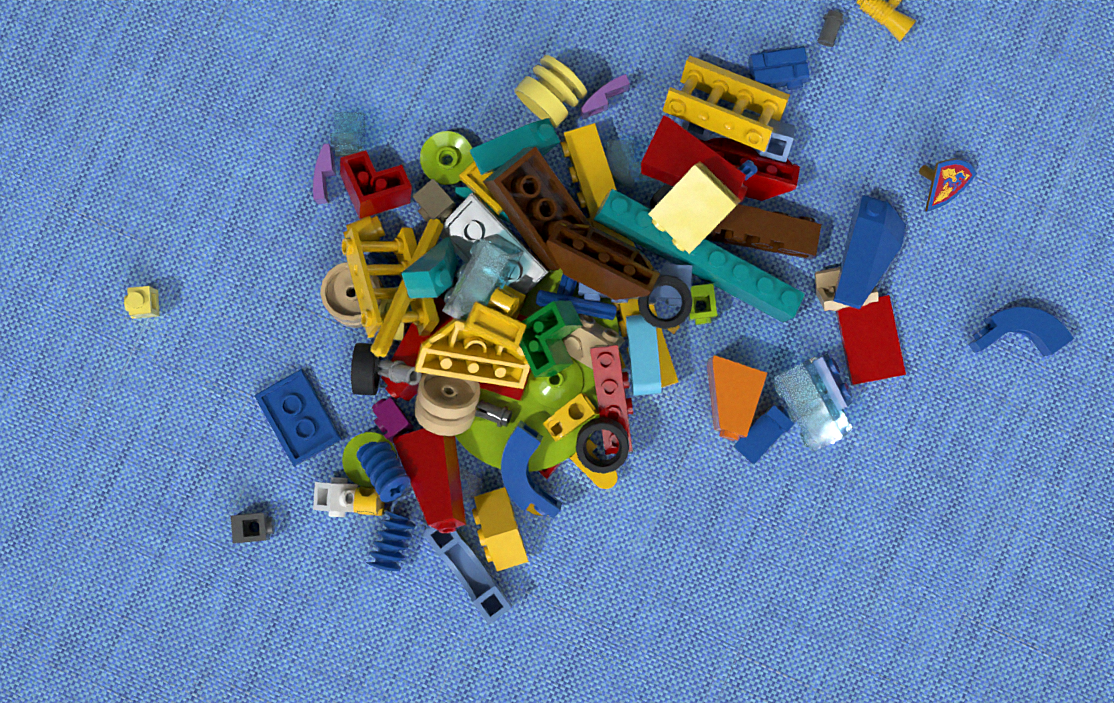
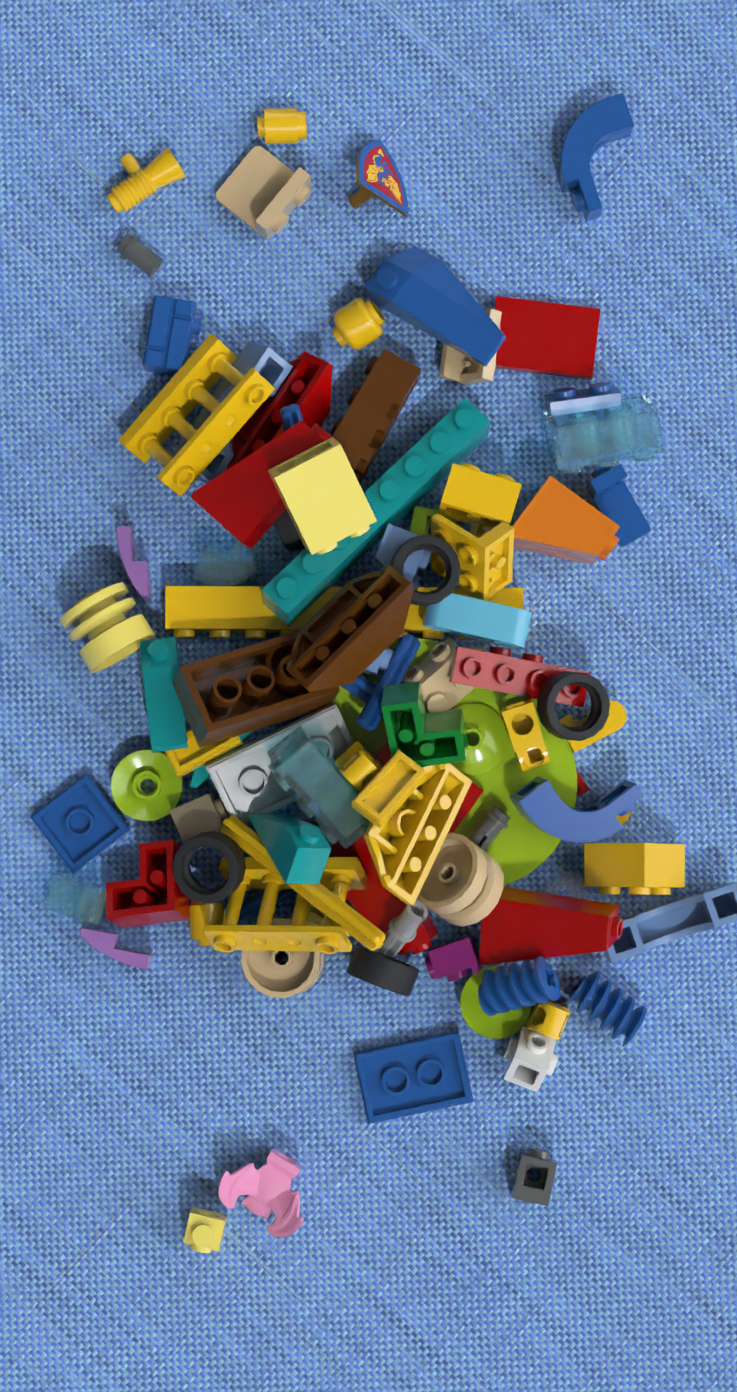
camera: 75 degrees left, 0 degrees up
none -> blue tile [30,773,131,873]
none -> black tyre [172,831,246,904]
none -> tan bracket [216,146,312,241]
none -> bright pink animal [218,1149,304,1238]
none -> yellow brick [257,108,307,144]
none -> yellow head [331,297,386,350]
none -> yellow bracket [431,513,514,601]
none -> yellow brick [438,463,522,538]

